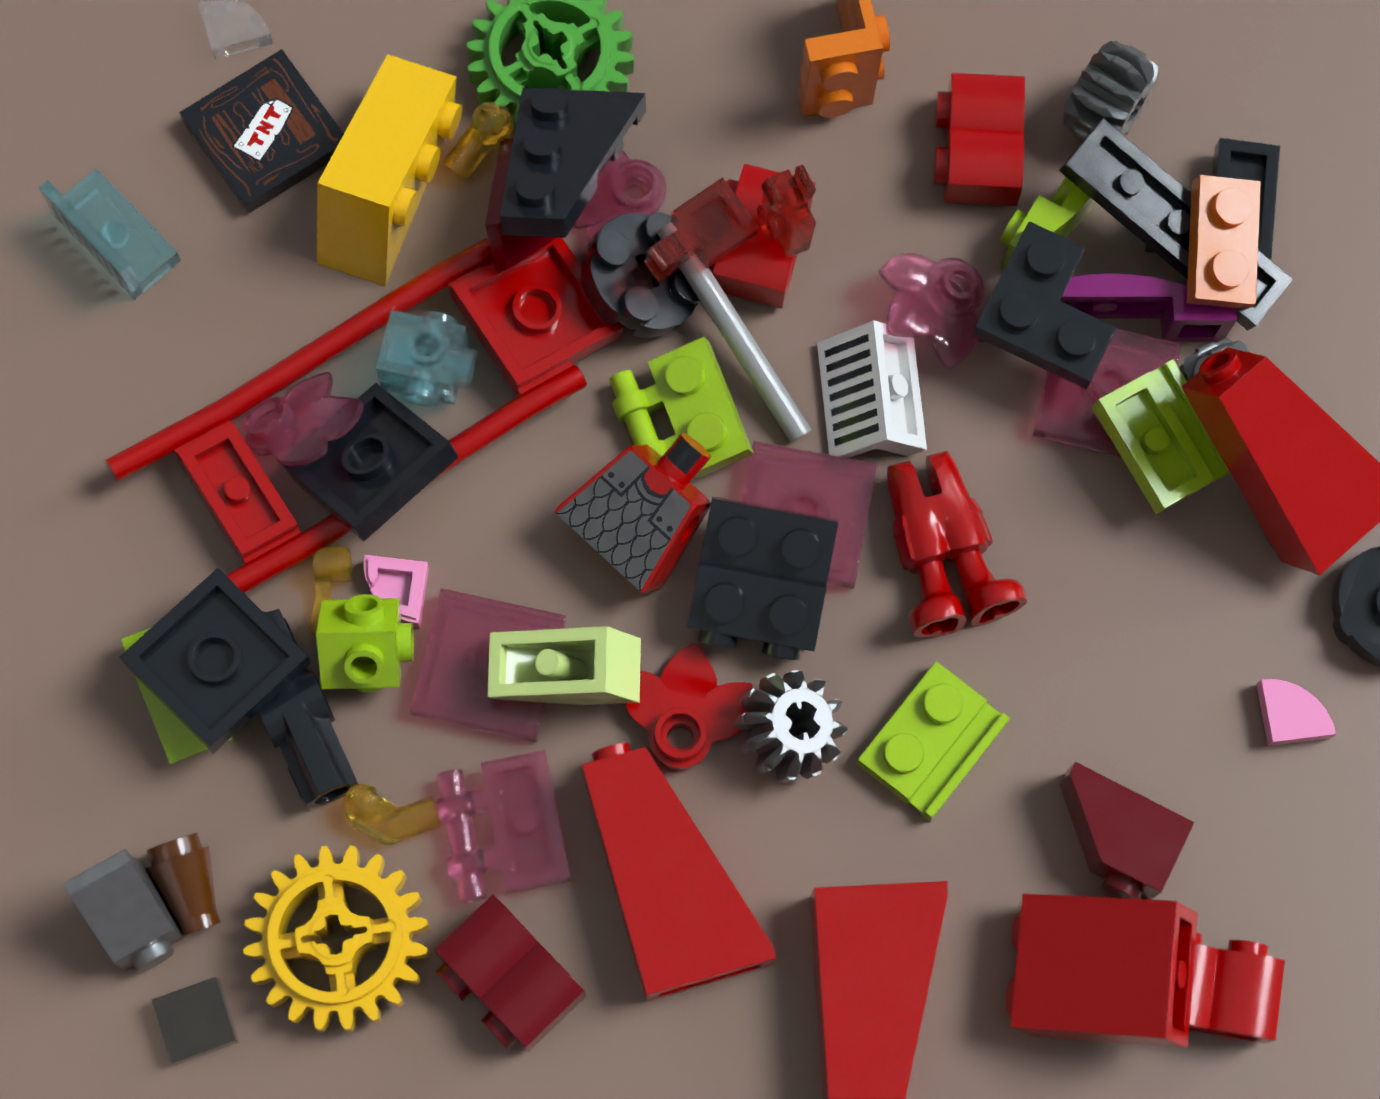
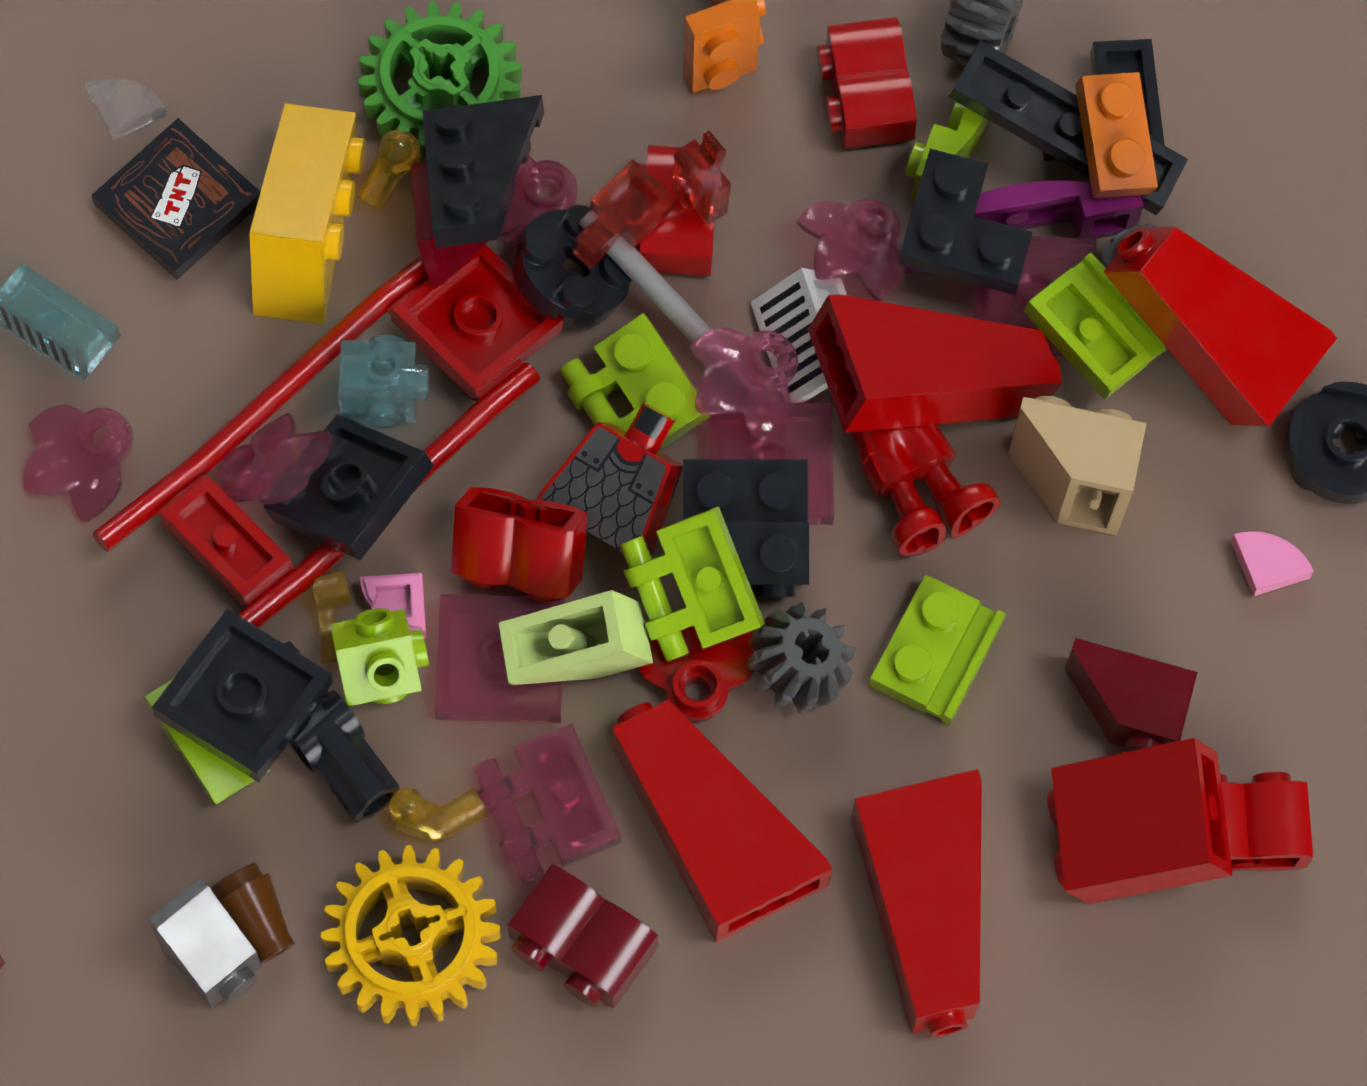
camera: 10 degrees left, 5 degrees down
clear smoke tile [152,977,239,1065] -> none
none -> clear pink plate [23,405,133,522]
none -> red brick [450,487,588,602]
none -> lime plate [620,506,765,662]
none -> clear pink plate [690,328,798,443]
none -> red slope [807,294,1063,433]
none -> tan slope [1008,396,1147,536]

